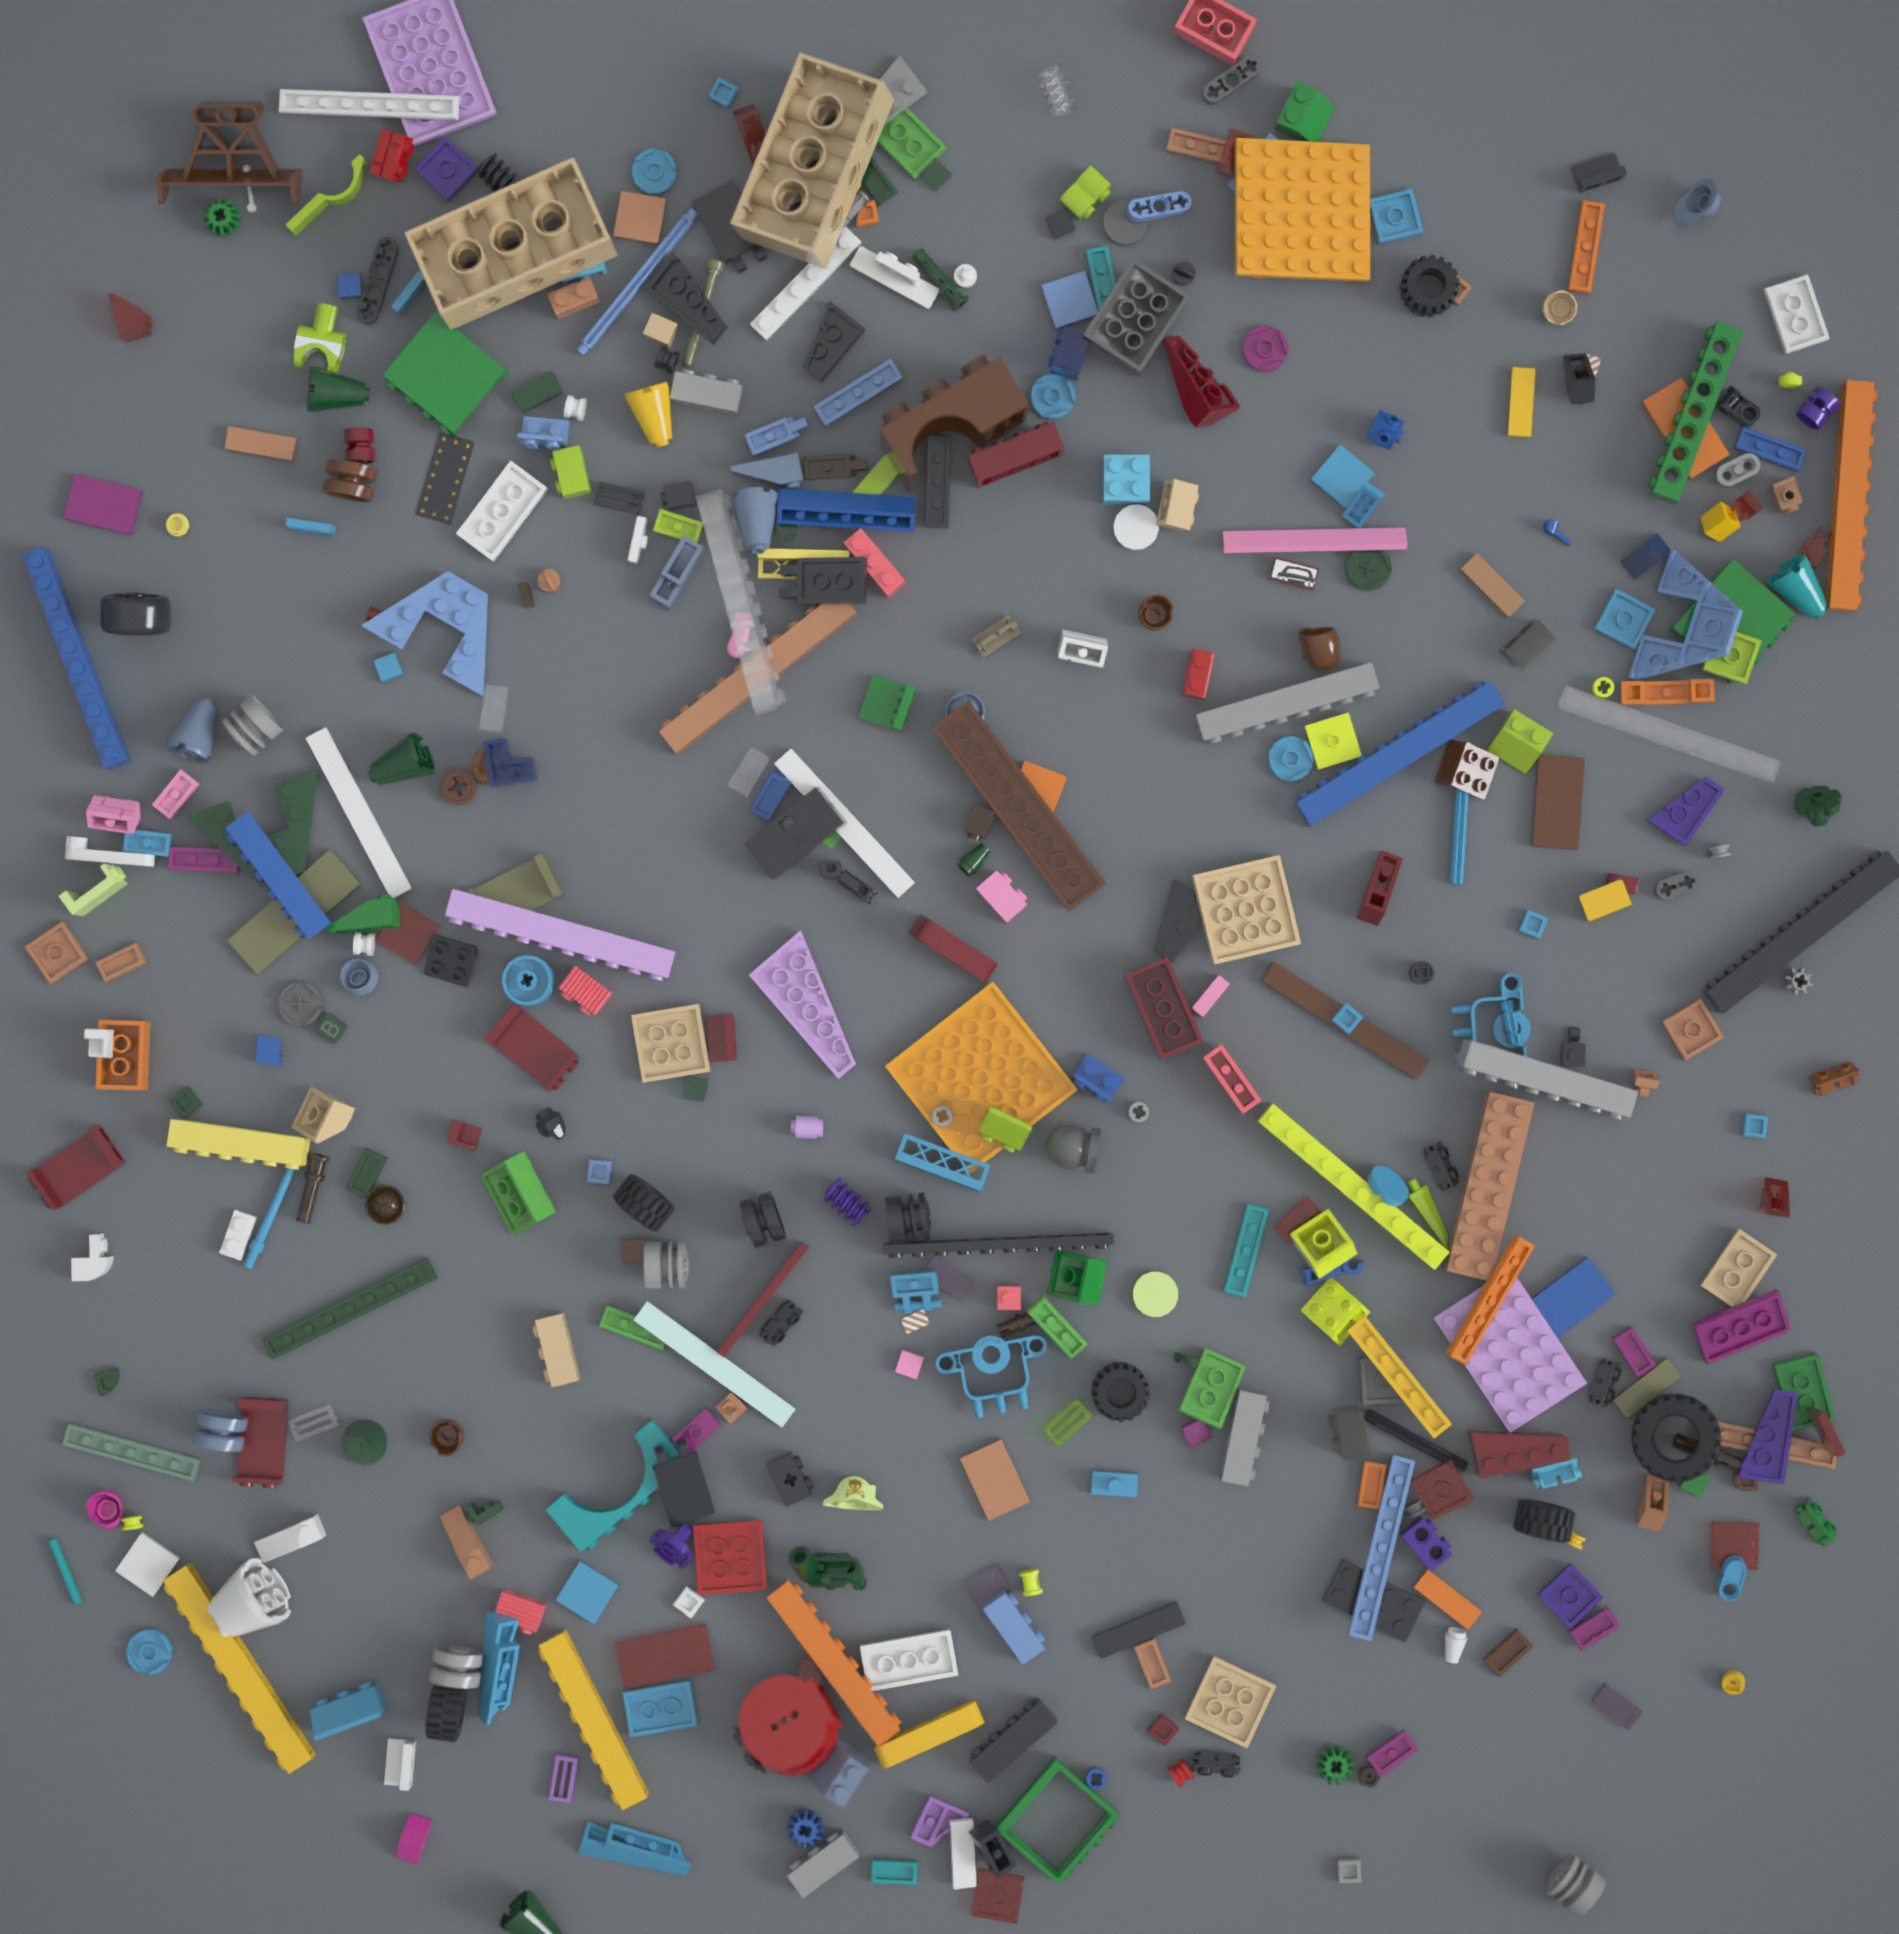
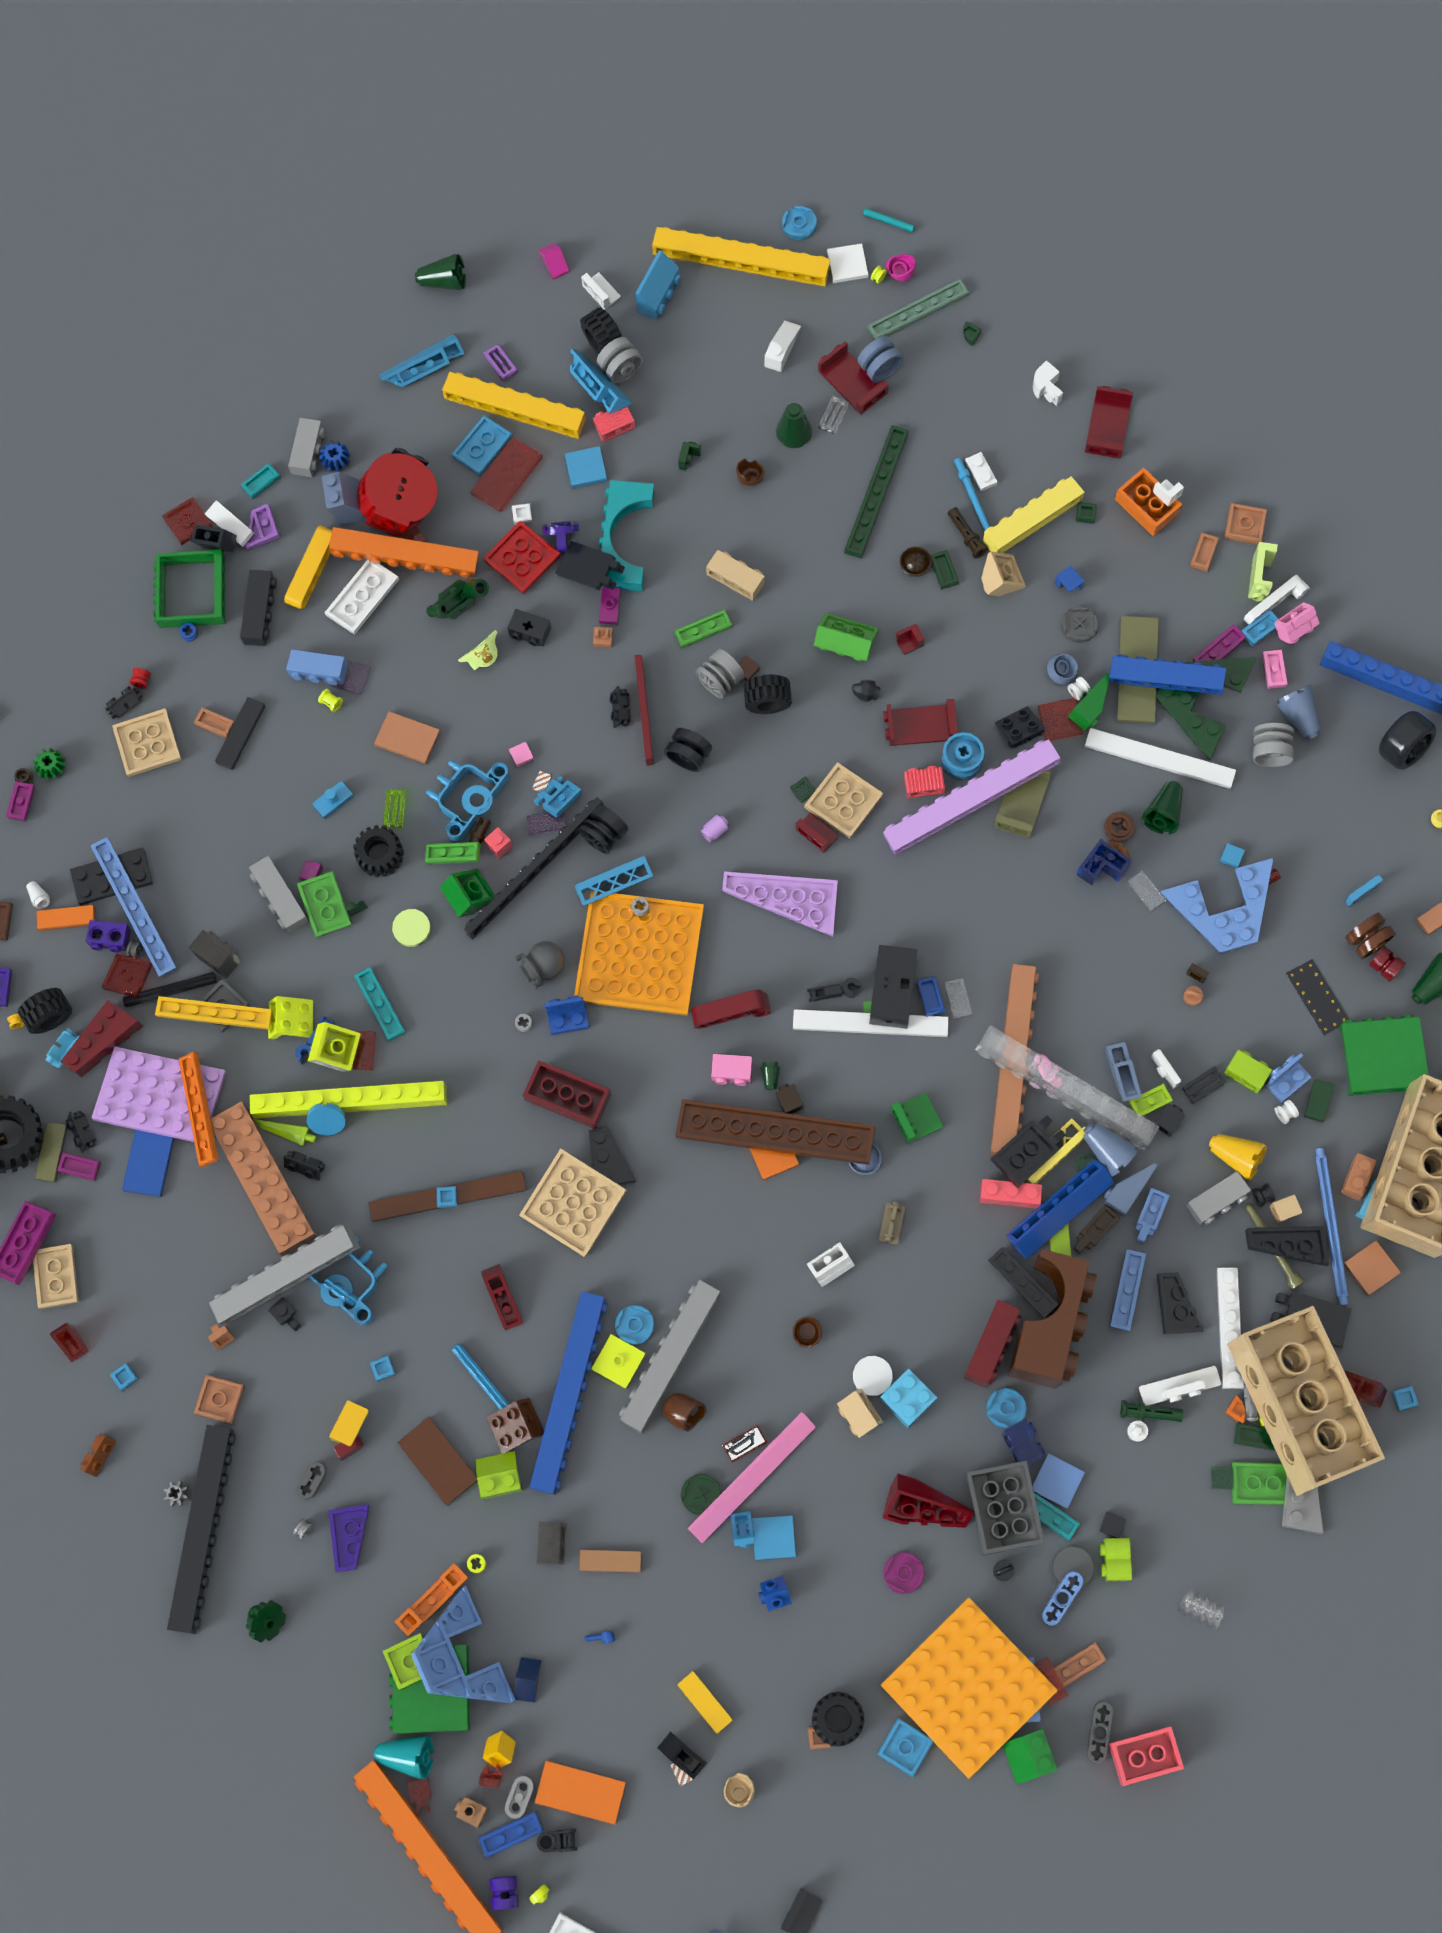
camera: 140 degrees right, 15 degrees down
white cone [207,1558,291,1637] -> none
dark green tile [315,1012,348,1044] -> none
nougat slope [440,1505,494,1580] -> none
white plate [456,461,548,562] -> none
medium blue tile [587,1159,612,1184] -> none
dark azure tile [632,149,677,195] -> none
light aqua tile [634,1301,795,1427] -> none
dark purple piece [824,1177,872,1227] -> none
lime slope [978,1106,1032,1153] -> none
dark red tile [1147,1713,1179,1746] -> none
red brick [1181,648,1215,700] -> none
bright pink piece [1191,975,1230,1017] -> none
coral brick [1201,1044,1262,1114] -> none
orange tile [1357,1461,1387,1510] -> none
black wheel [1409,961,1434,984] -> none
clear plate [1557,685,1781,783] -> none
orange tile [1567,200,1605,295] -> none
dark azure tile [1593,588,1656,650] -> none
green brick [1648,321,1743,505] -> none

